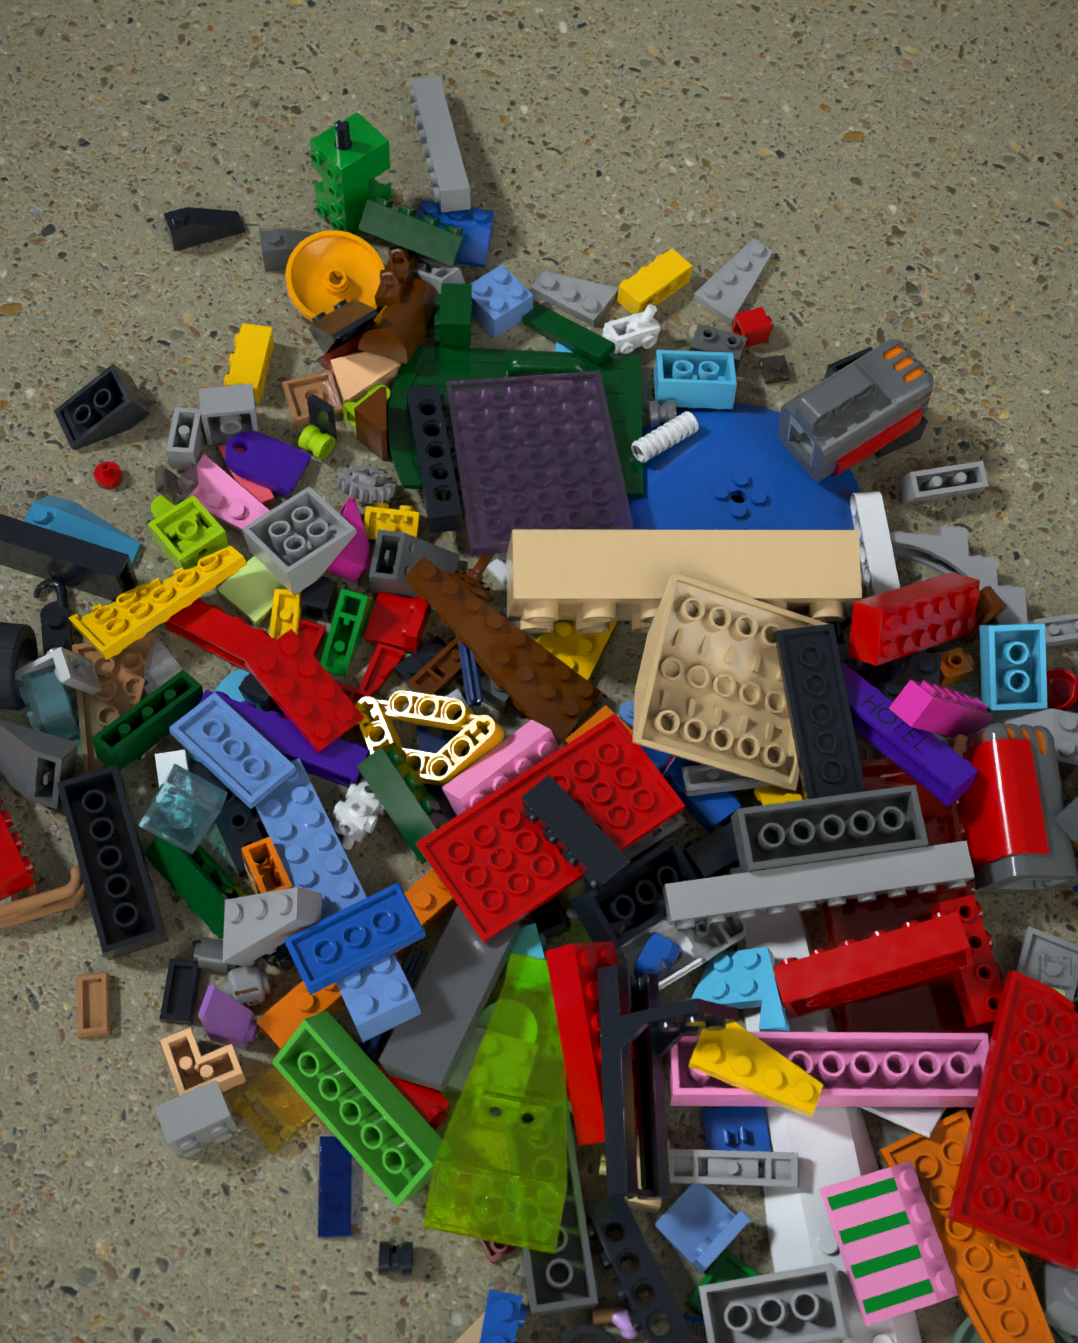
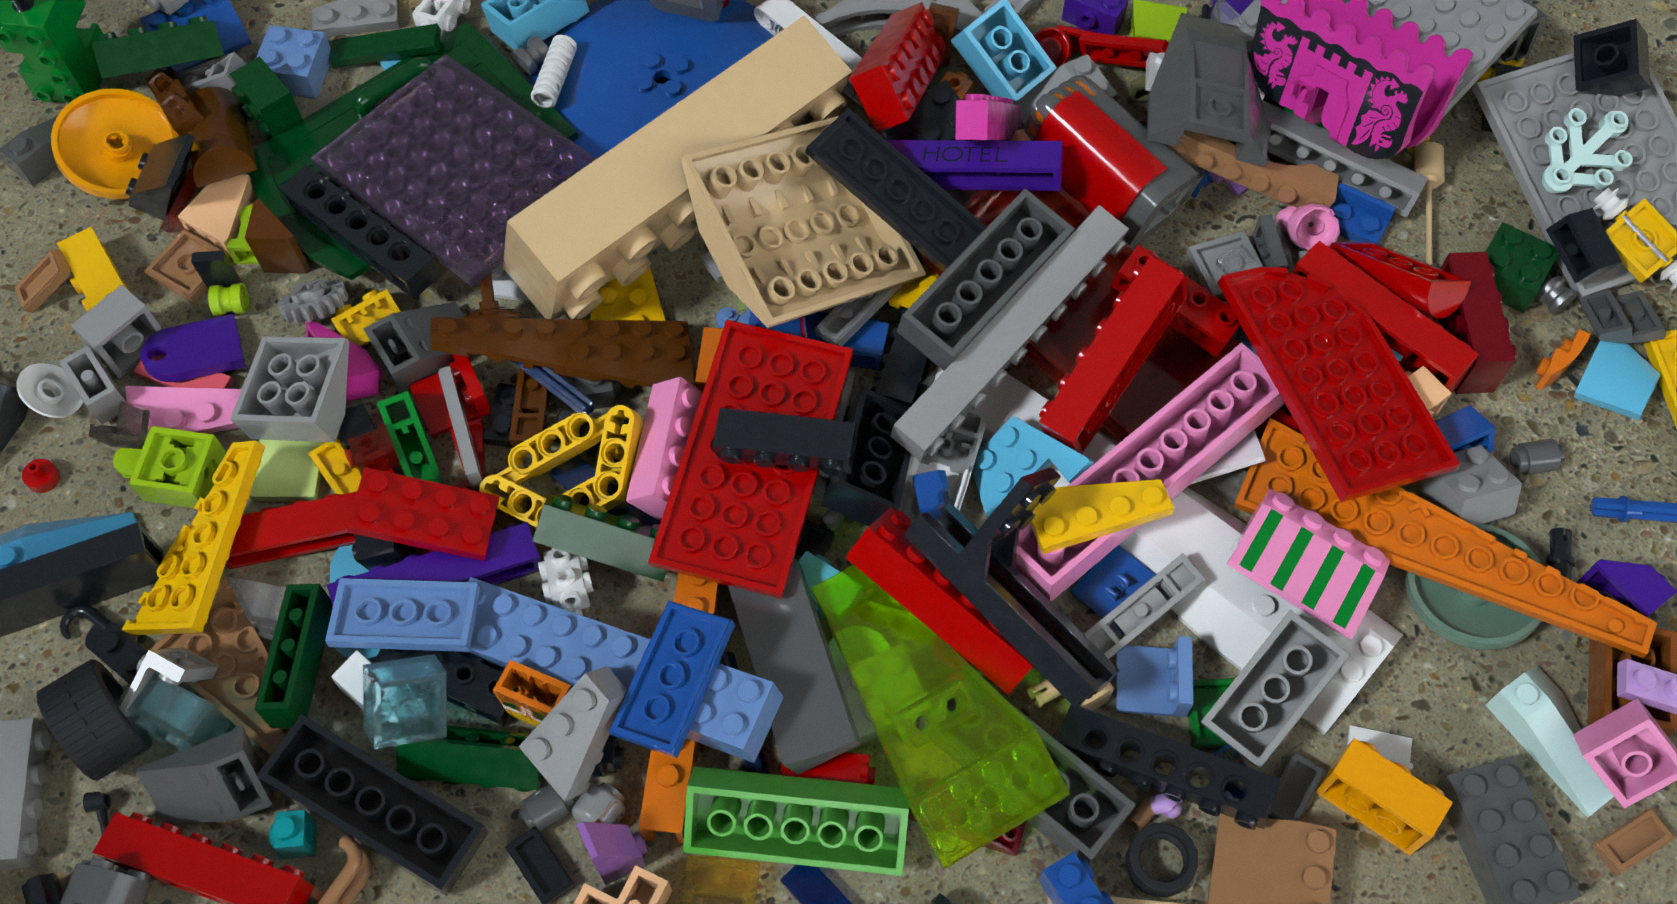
camera: 35 degrees left, 0 degrees up
none -> medium nougat tile [15,249,71,313]
none -> white dish [16,363,83,418]
none -> teal brick [269,810,317,860]
none -> clear red brick [344,422,401,476]
none -> light grey tile [438,366,483,491]

